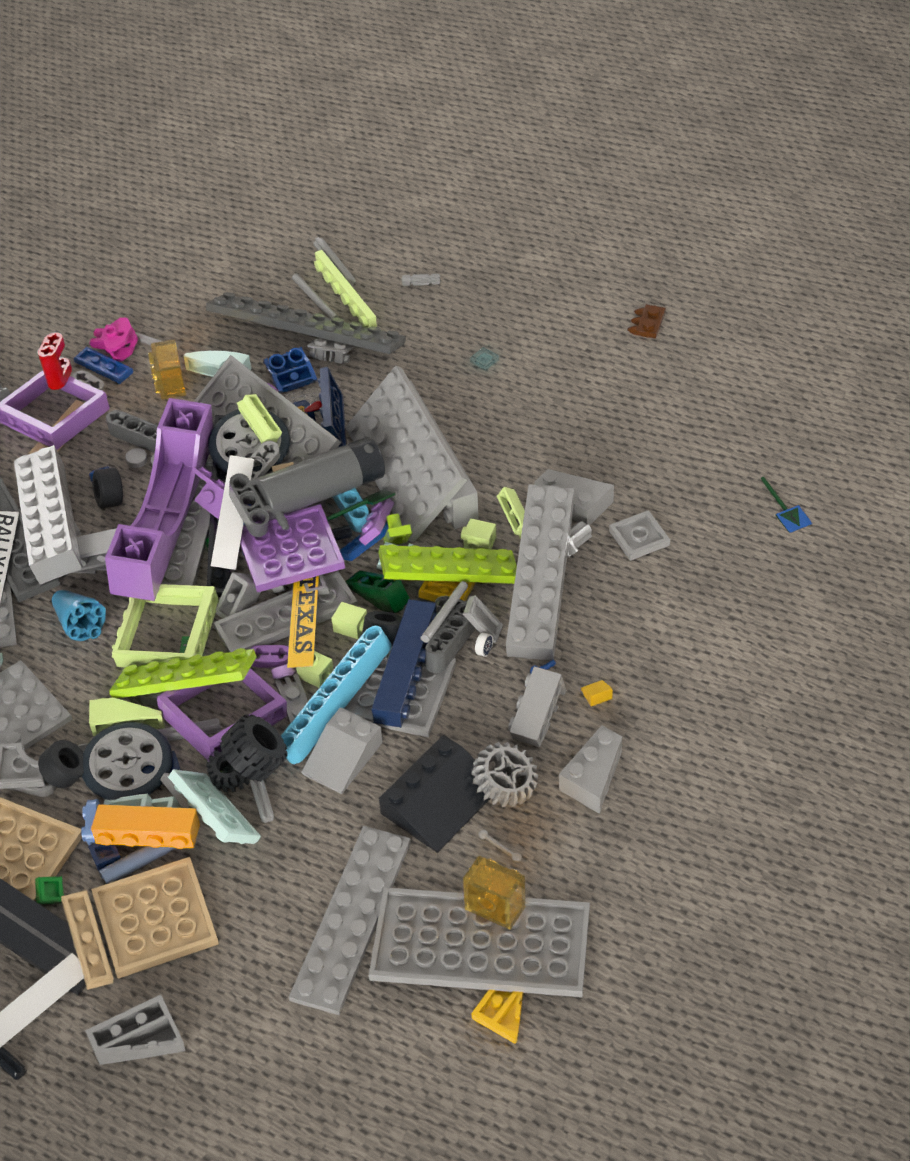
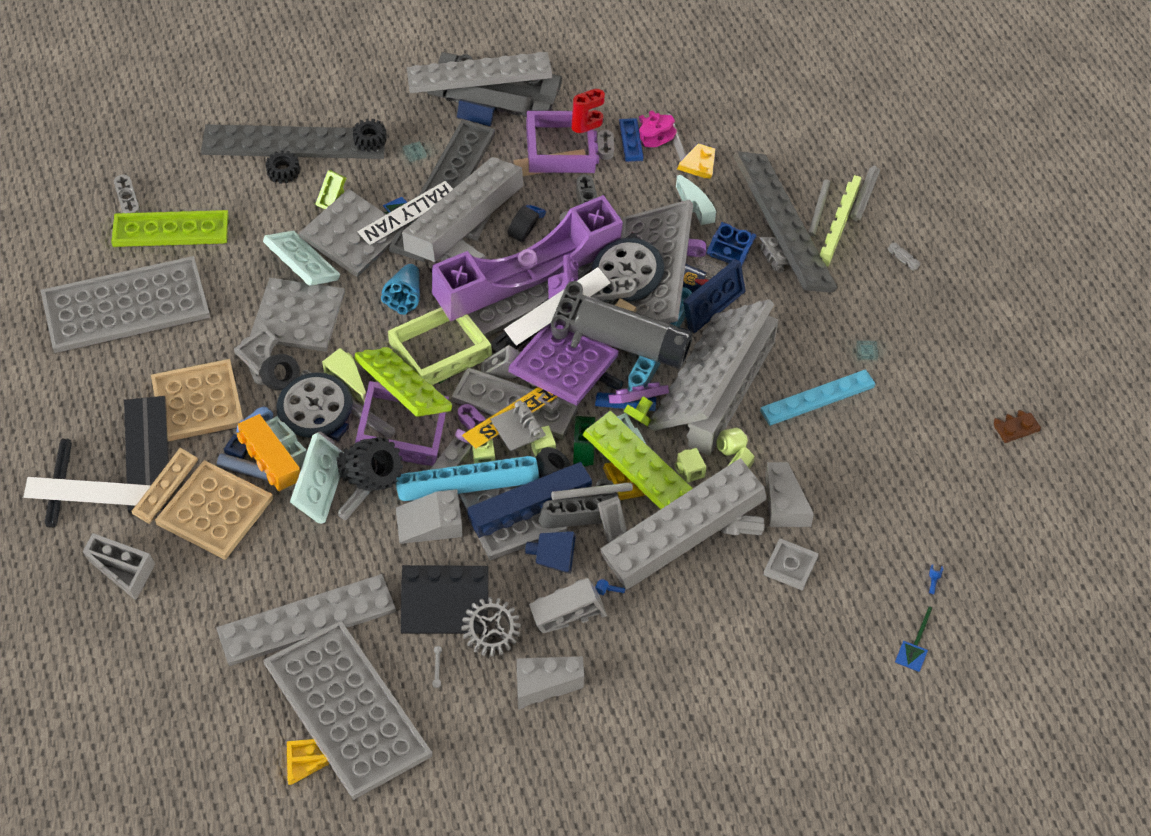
camera: 45 degrees right, 5 degrees up
green tile [35,876,64,904] -> none
clear yellow brick [148,339,186,400] -> none
yellowish green piece [237,394,282,444] -> none
dark green piece [326,489,396,521] -> none
clear yellow brick [463,856,525,930] -> none
white tile [475,632,493,657] -> none
yellow slope [581,680,613,706] -> none
none -> light grey hinge [490,400,546,452]
none -> lavender tile [518,249,538,269]
none -> dark blue torso [525,531,576,574]
none -> yellow wing [677,143,715,179]
none -> yellowish green head [716,428,748,456]
none -> medium azure plate [760,369,875,426]
none -> blue hand [929,564,943,594]

